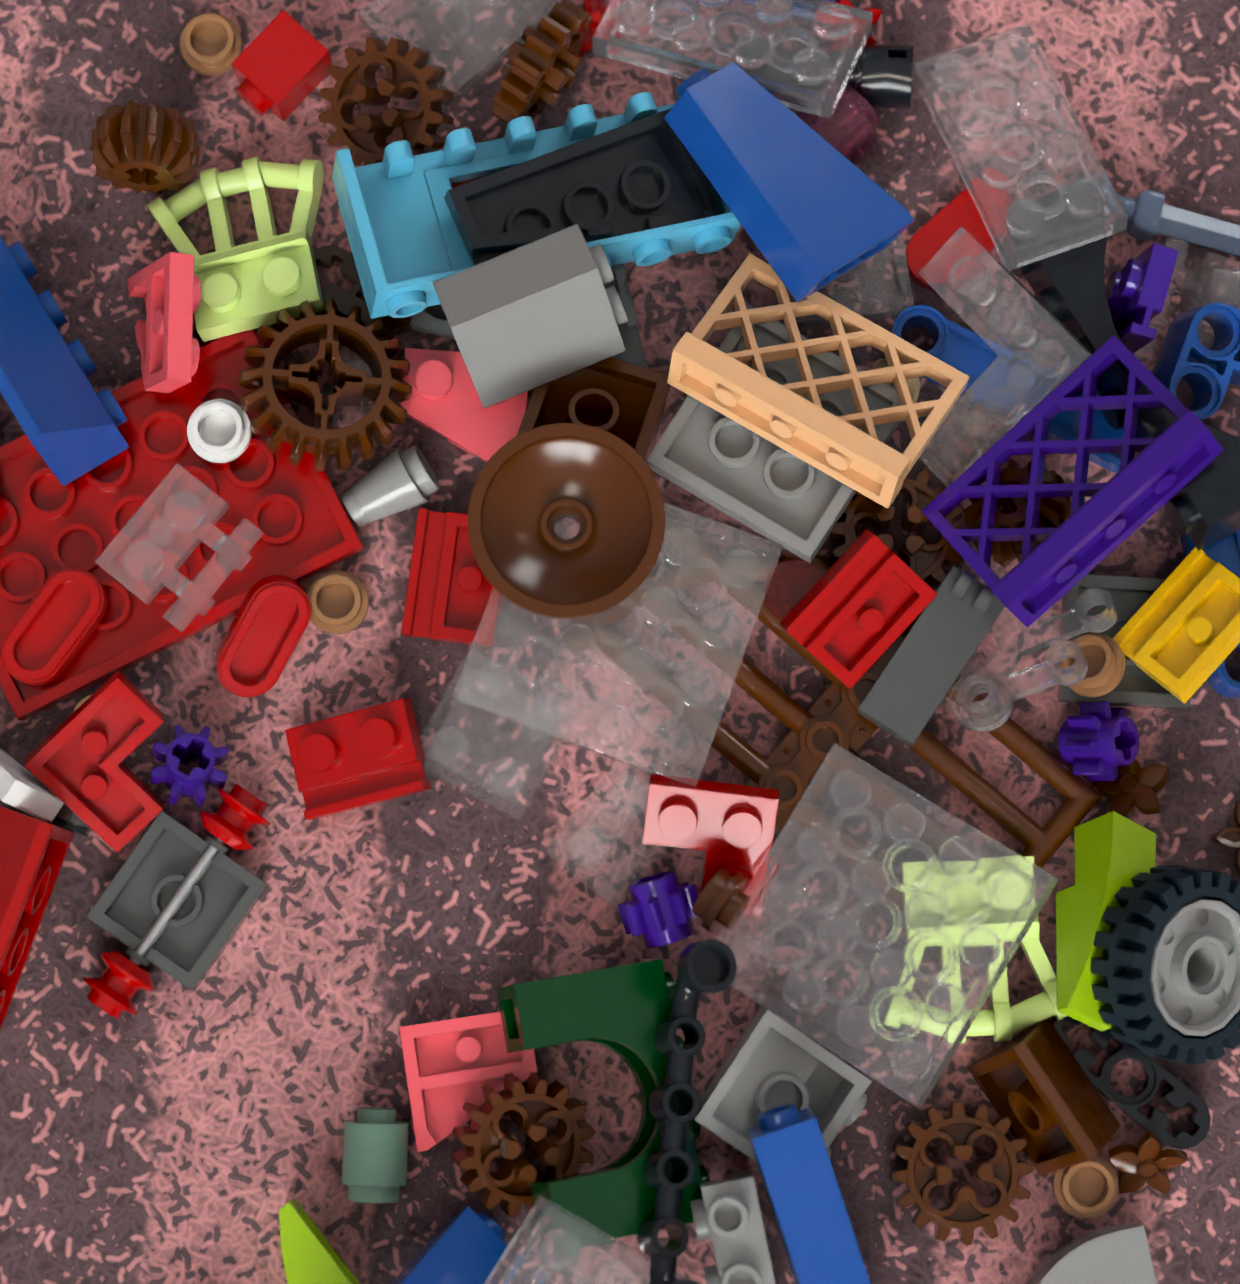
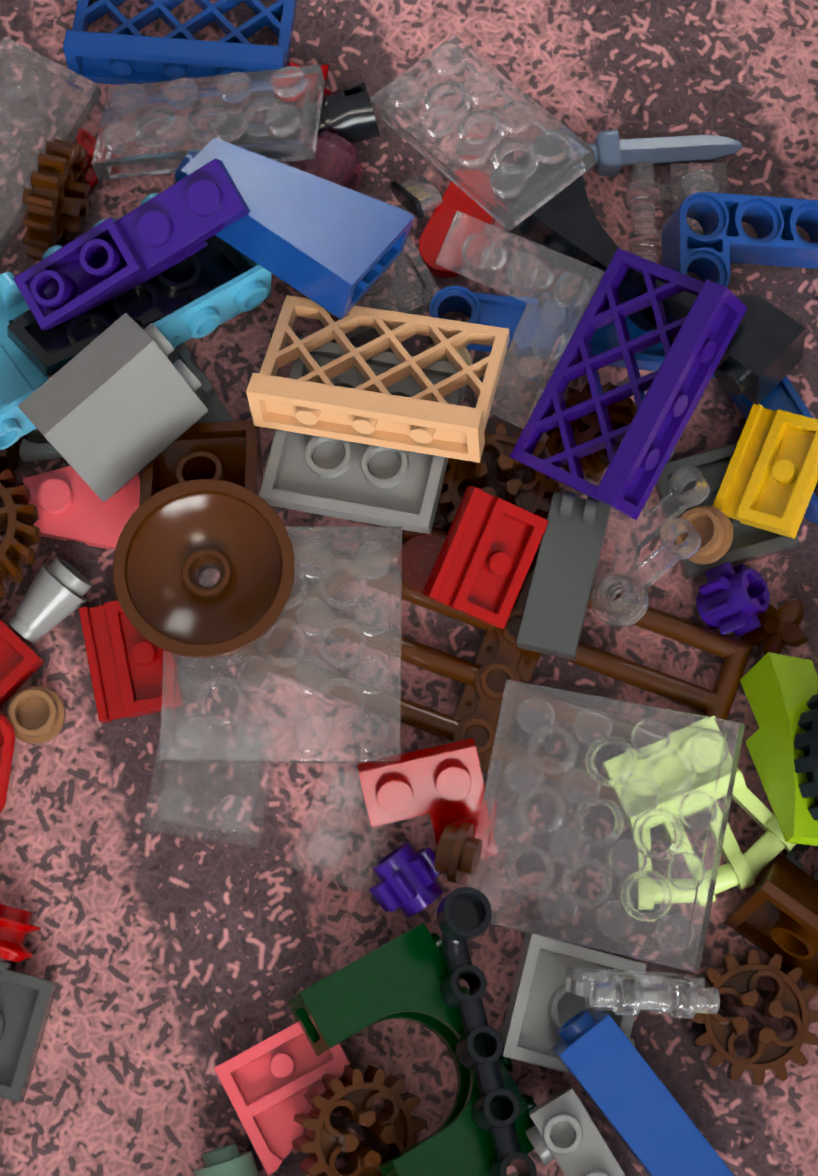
camera: 10 degrees left, 5 degrees down
red plate [285,698,432,820] -> none
dark purple plate [1105,243,1179,354] -> none
none -> dark purple slope [13,158,251,330]
none -> clear piece [390,173,443,219]
none -> clear plate [565,966,720,1019]

